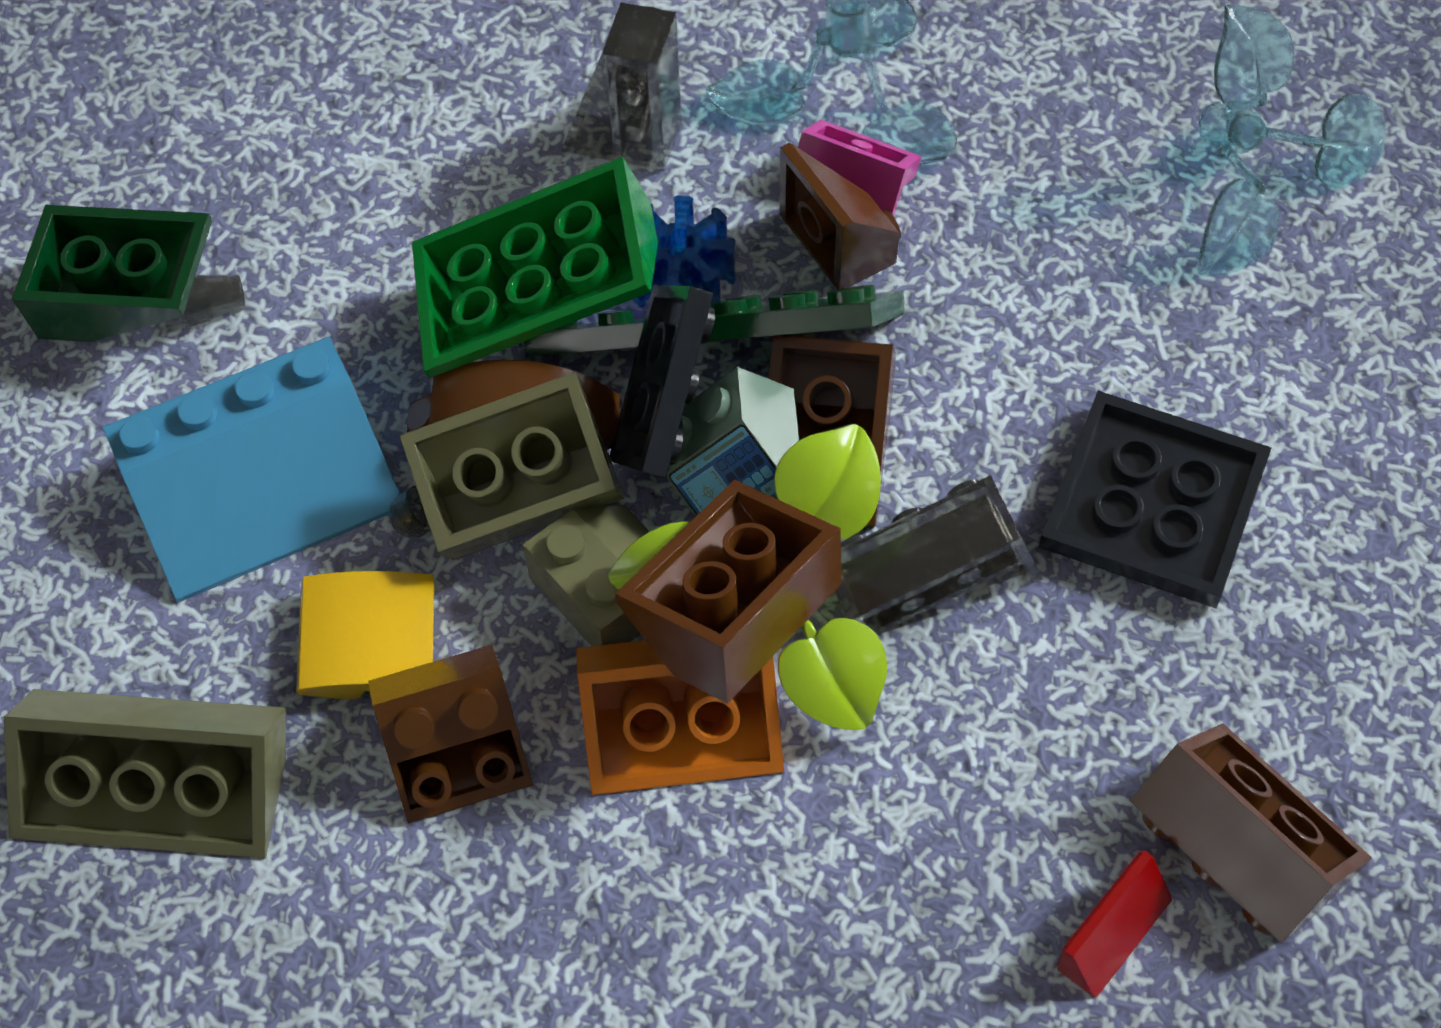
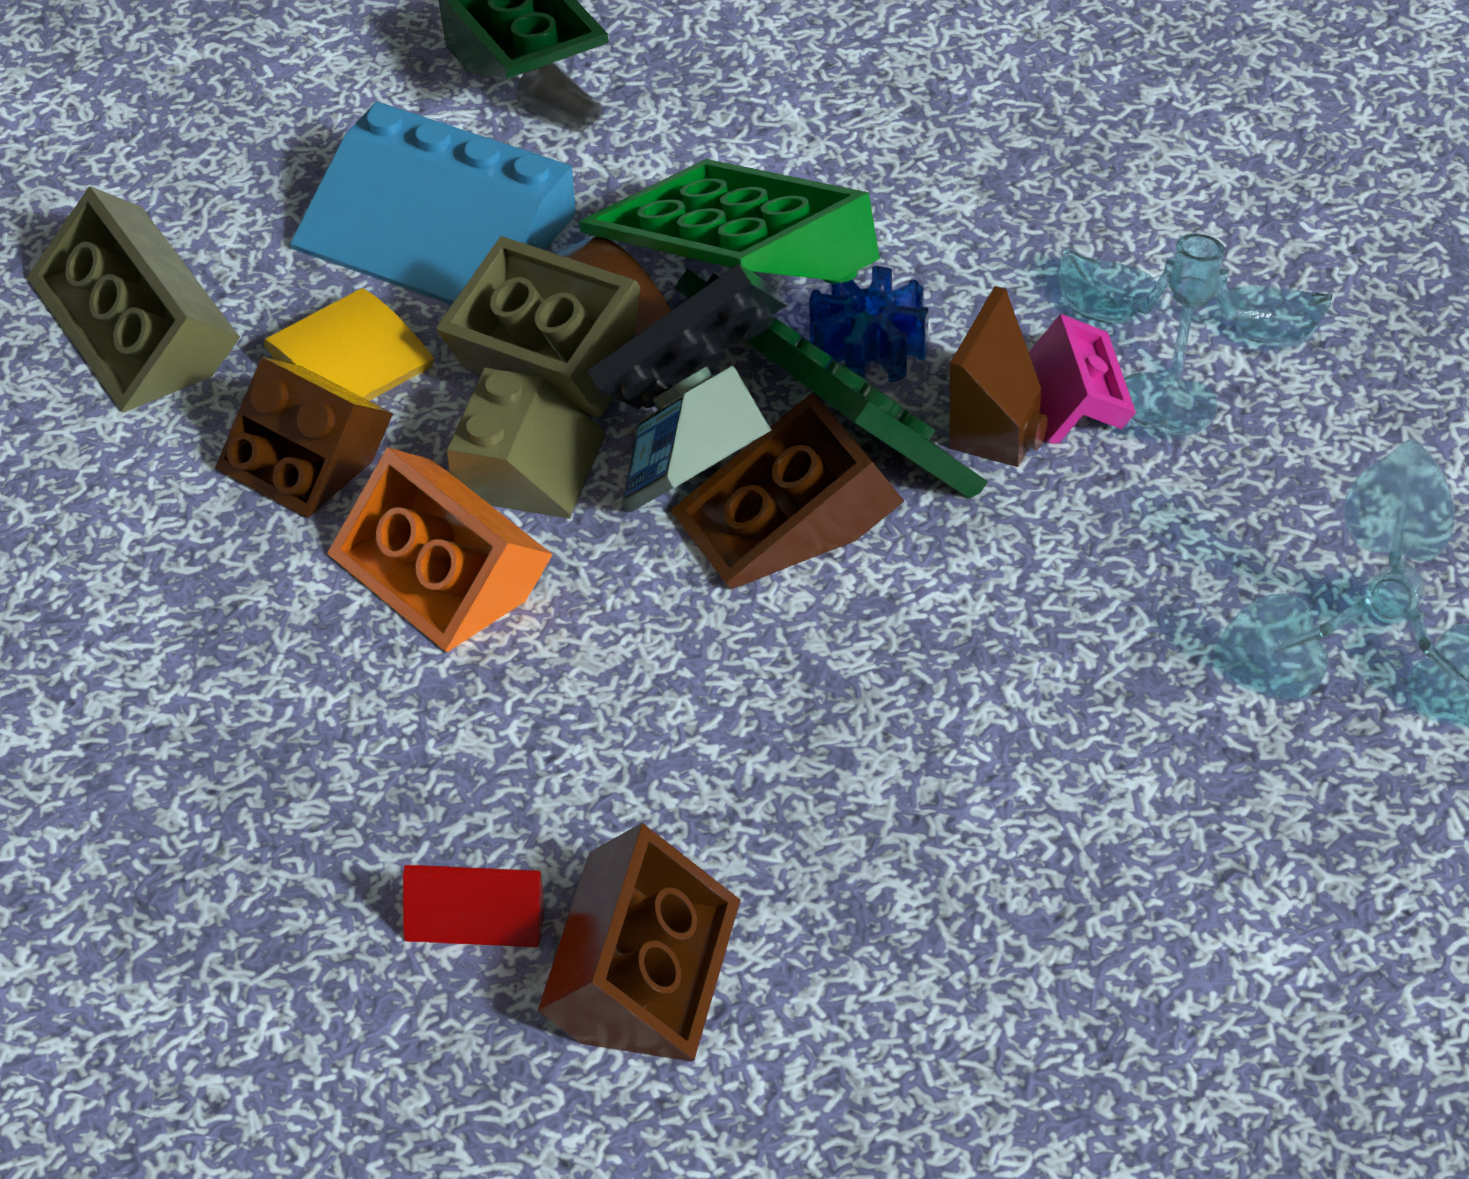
camera: 55 degrees right, 15 degrees down
clear smoke wedge [561,2,681,171] -> none
lime plant [608,424,887,730] -> none
reddish brown slope [615,480,842,704] -> none
clear smoke wedge [835,475,1044,635] -> none
black plate [1039,390,1272,609] -> none

